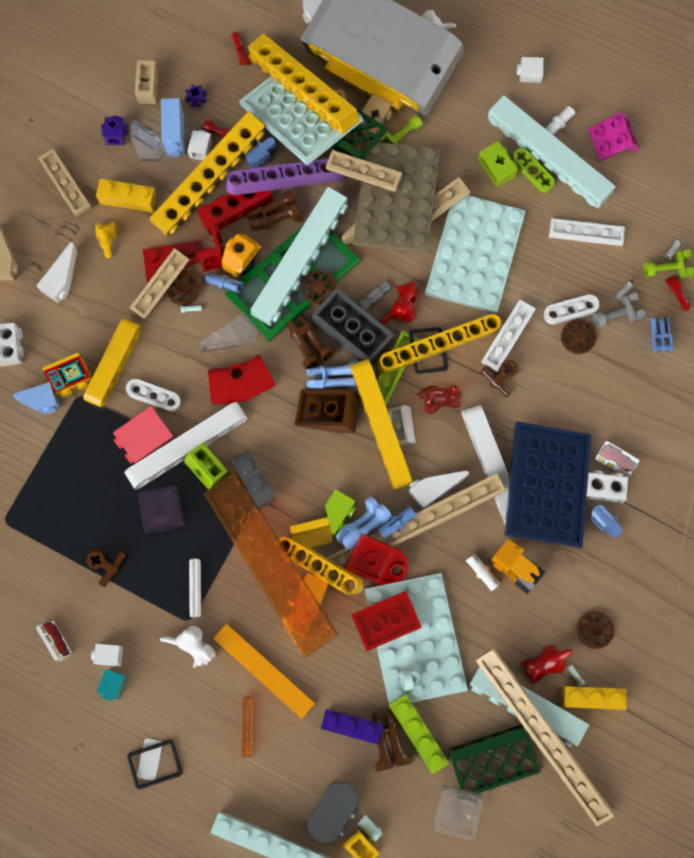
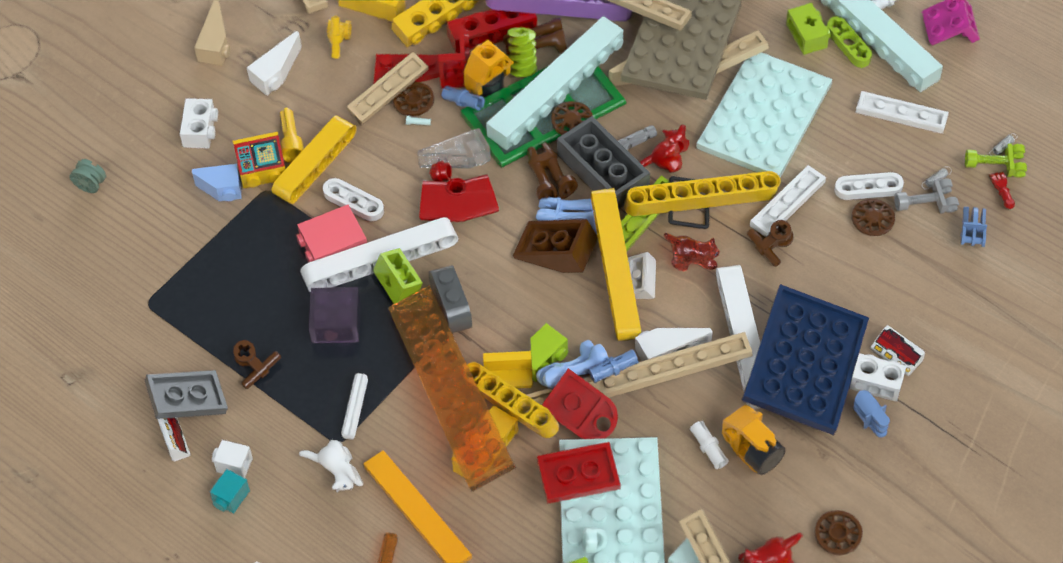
camera: 10 degrees right, 20 degrees down
none -> plate [144,370,228,419]
none -> yellow piece [280,108,304,163]
none -> red plate [429,161,452,182]
none -> lime piece [508,27,537,77]

